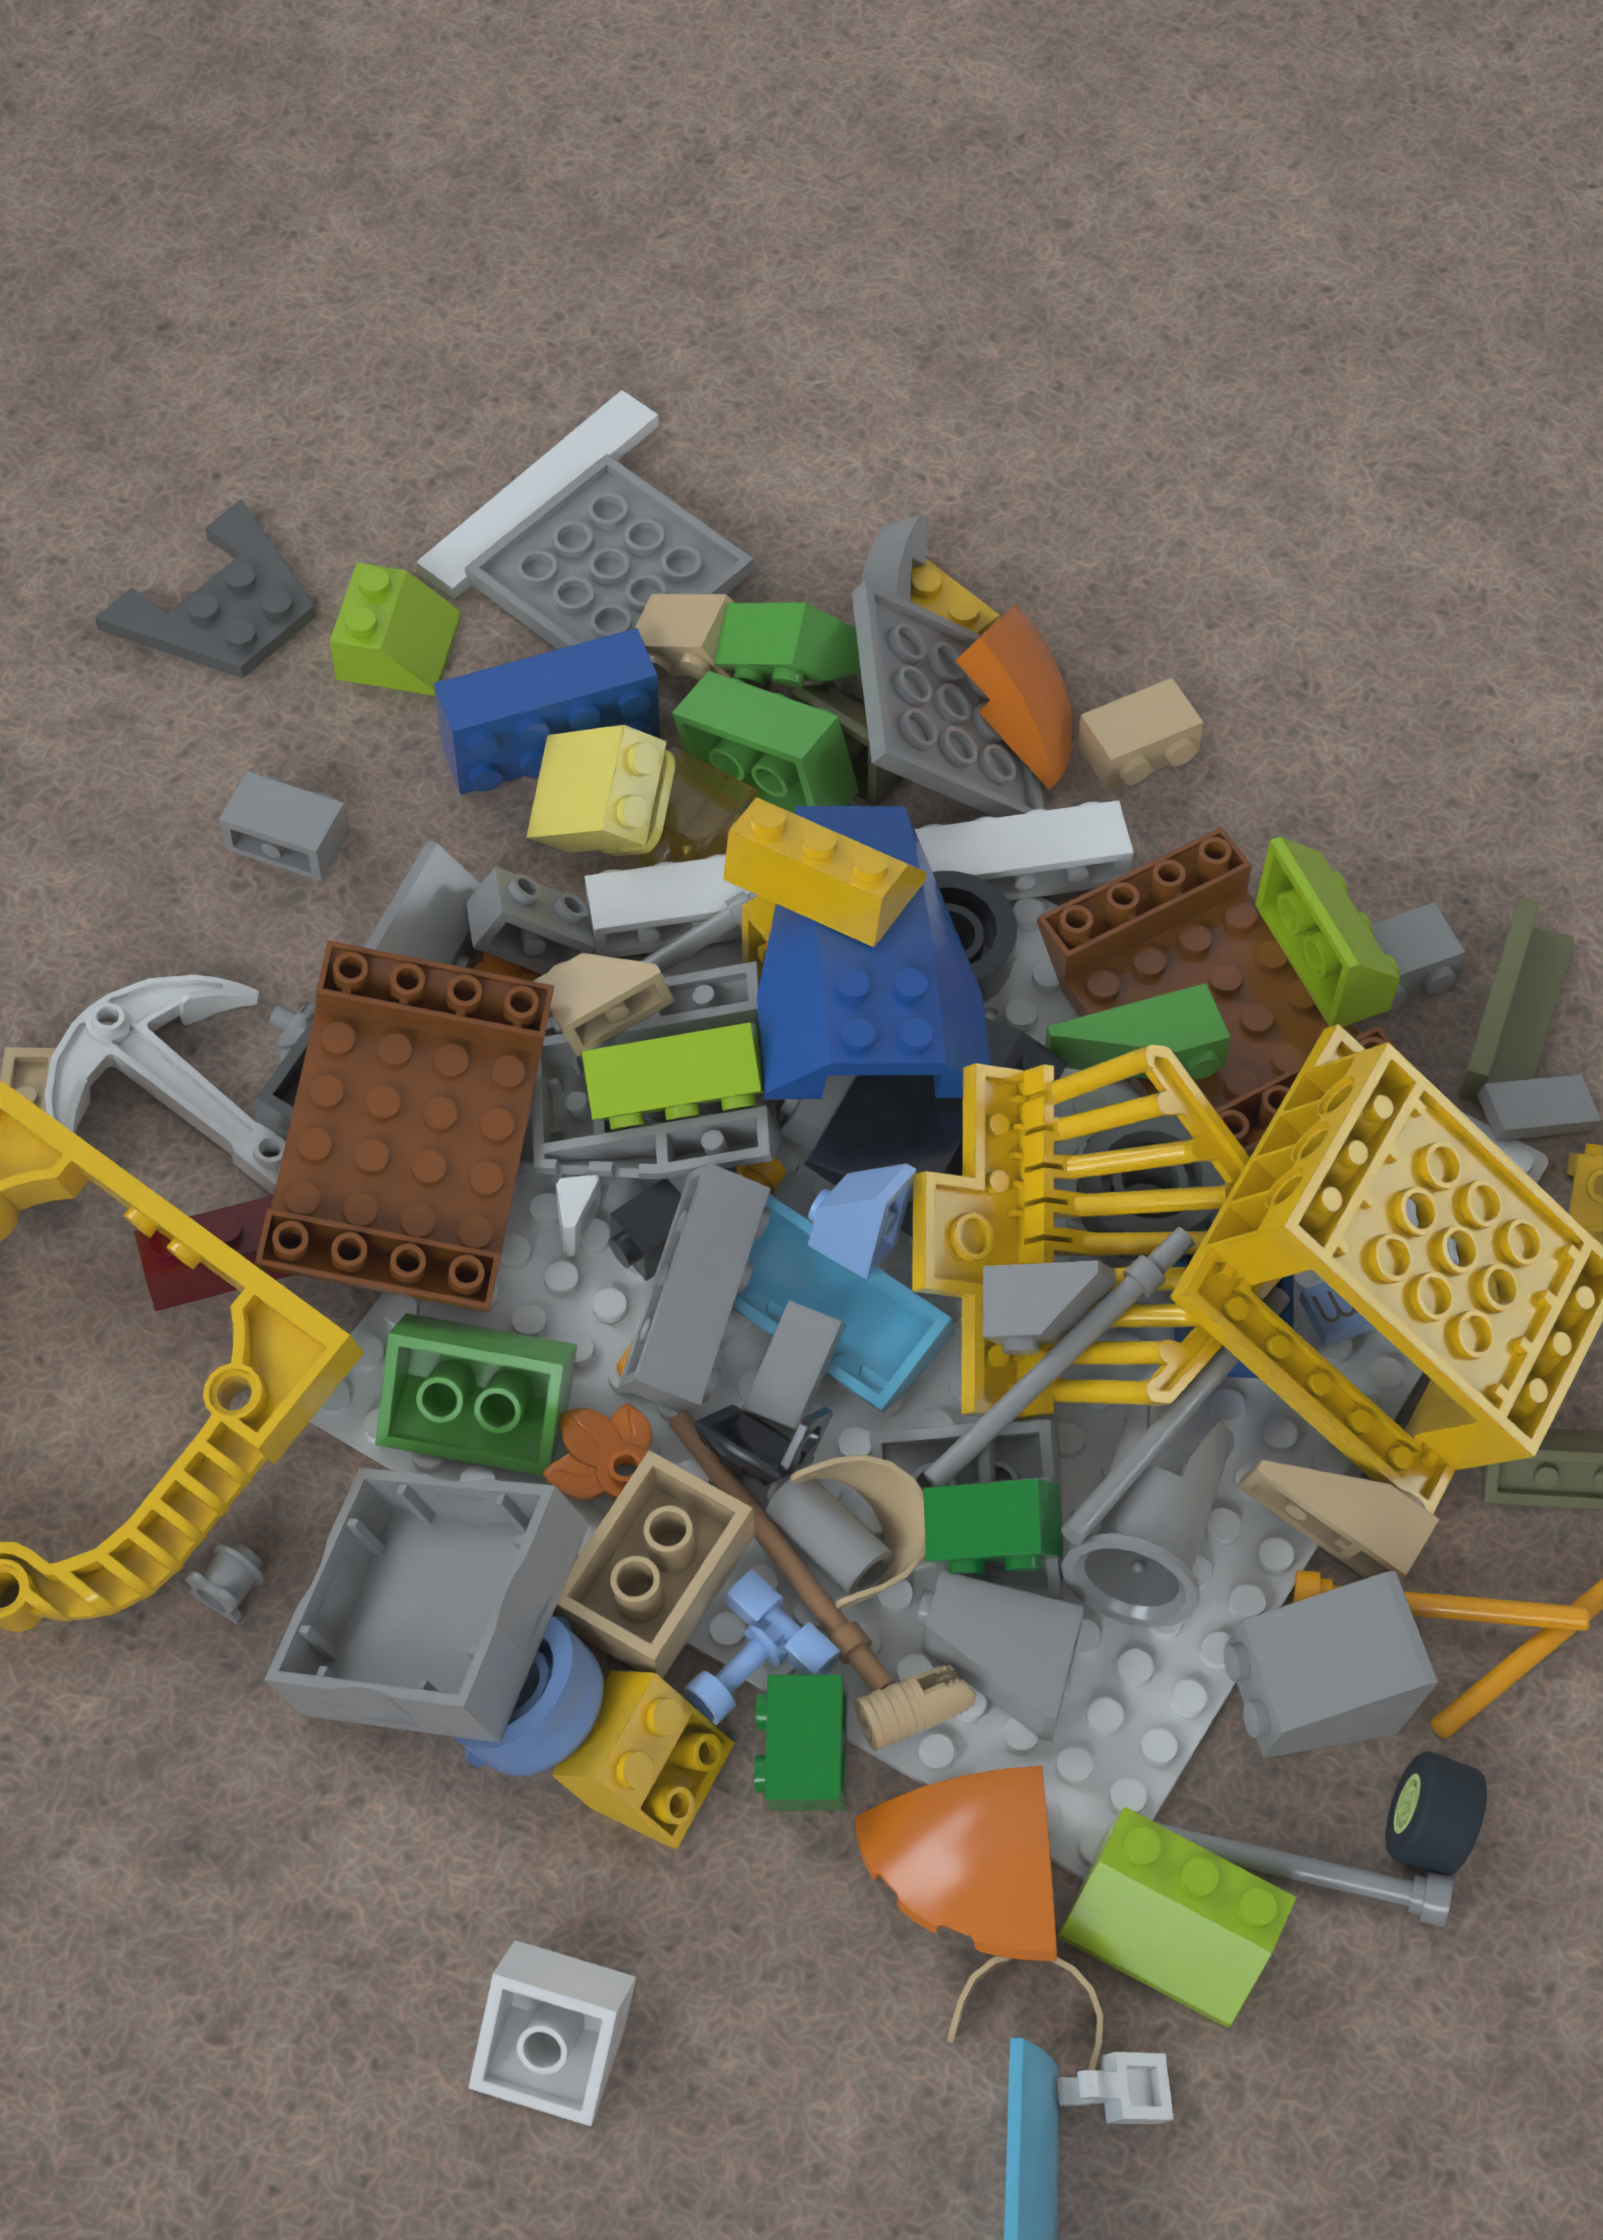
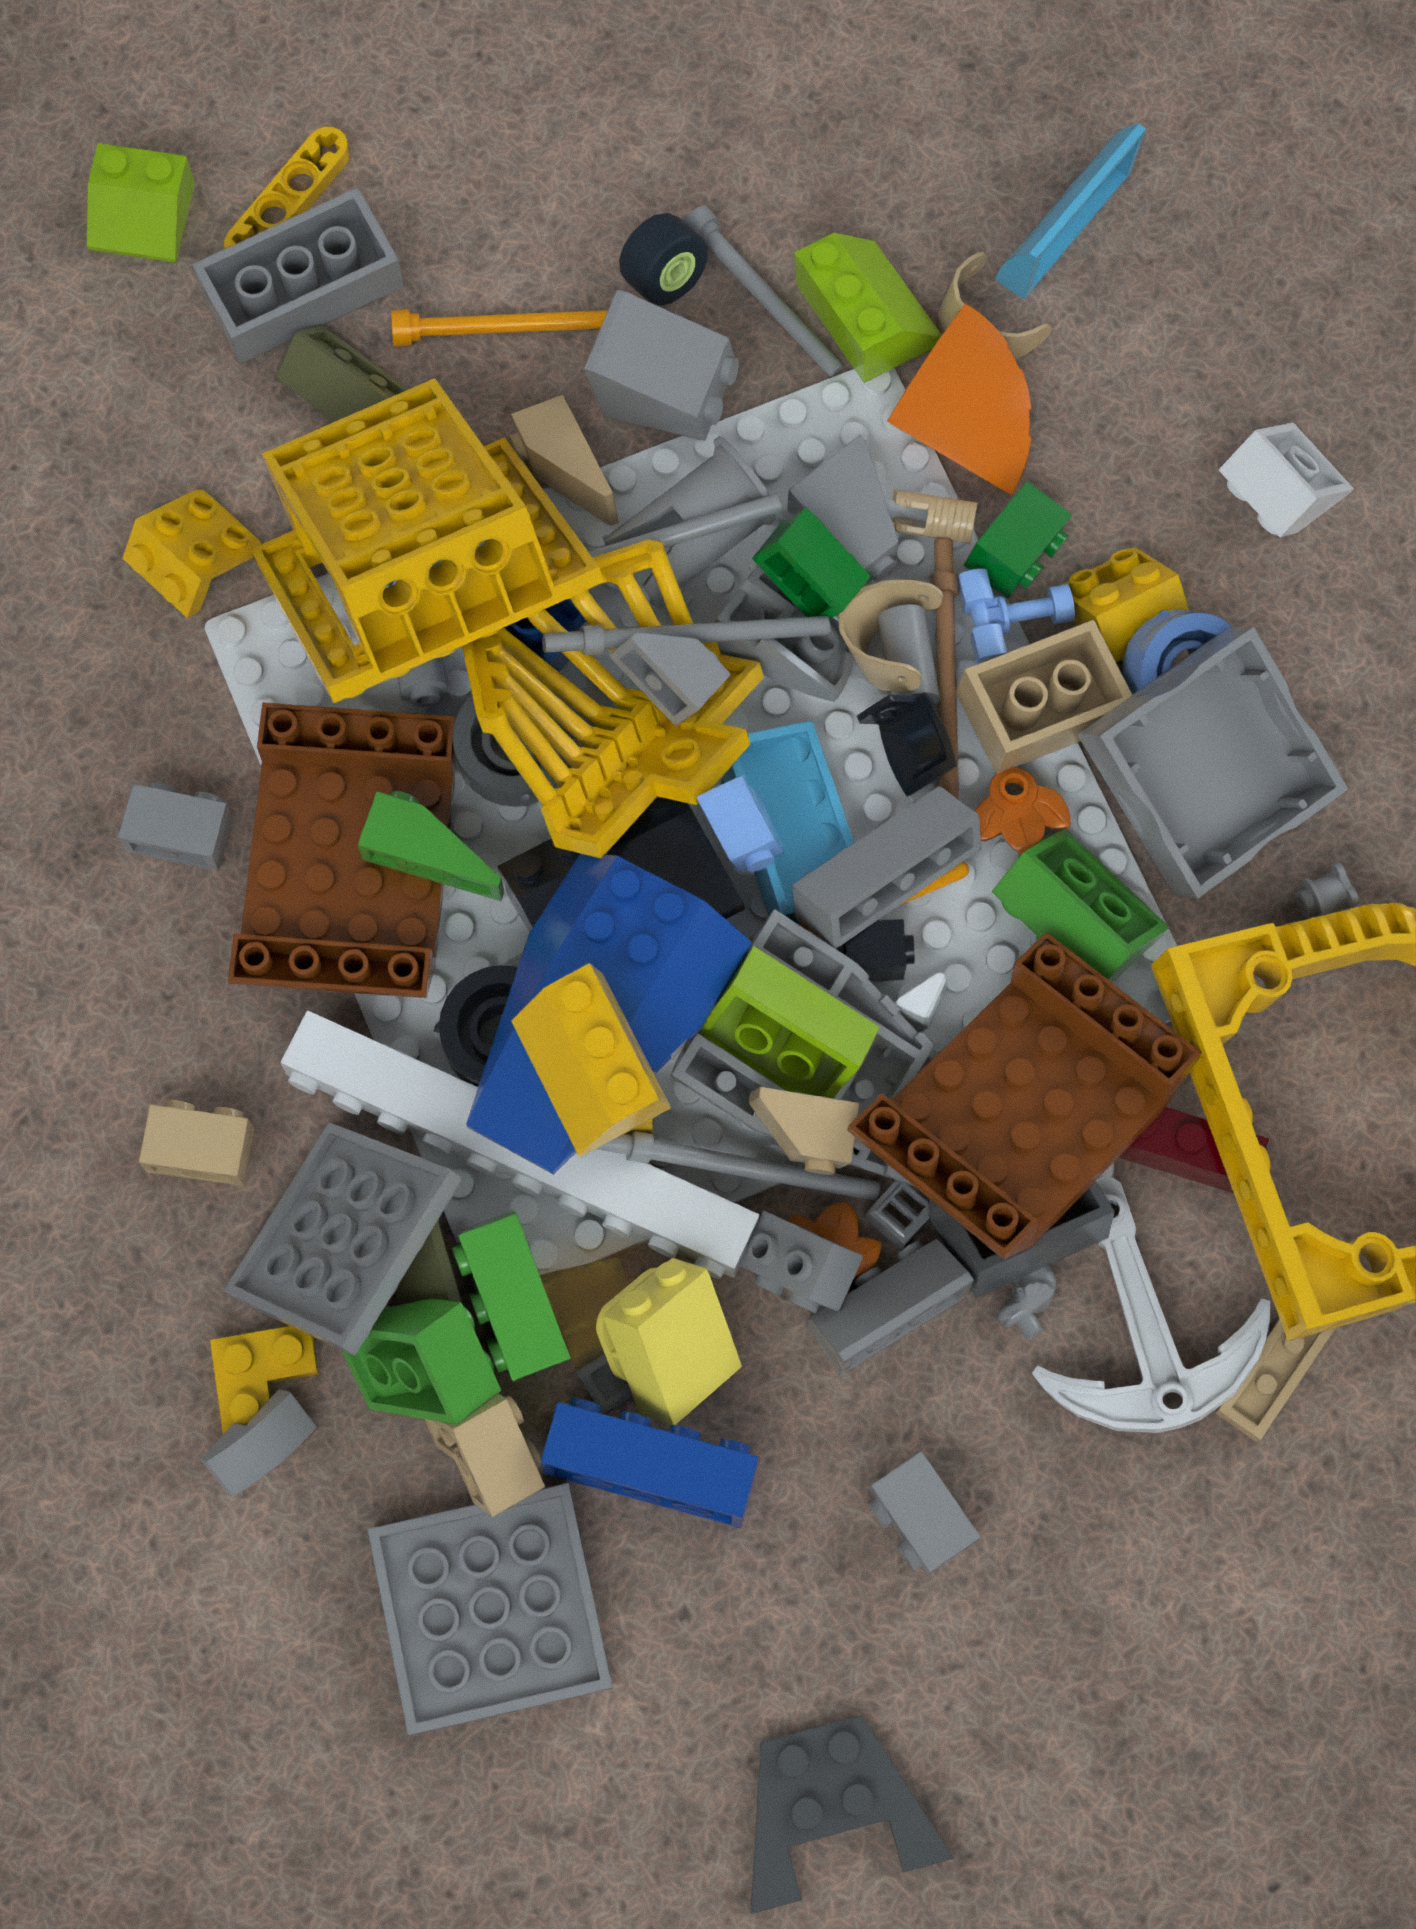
camera: 145 degrees left, 15 degrees up
lime slope [329,562,461,696] -> none
white tile [416,390,659,599] -> none
light grey tile [742,1300,846,1432] -> none
orange brick [955,603,1074,790] -> none
white plate [1056,2052,1174,2124] -> none
lime slope [1255,836,1400,1027] -> none
light orange piece [1293,1570,1591,1631] -> none
olive panel [1458,896,1574,1104] -> none
light grey tile [1477,1074,1602,1141] -> none

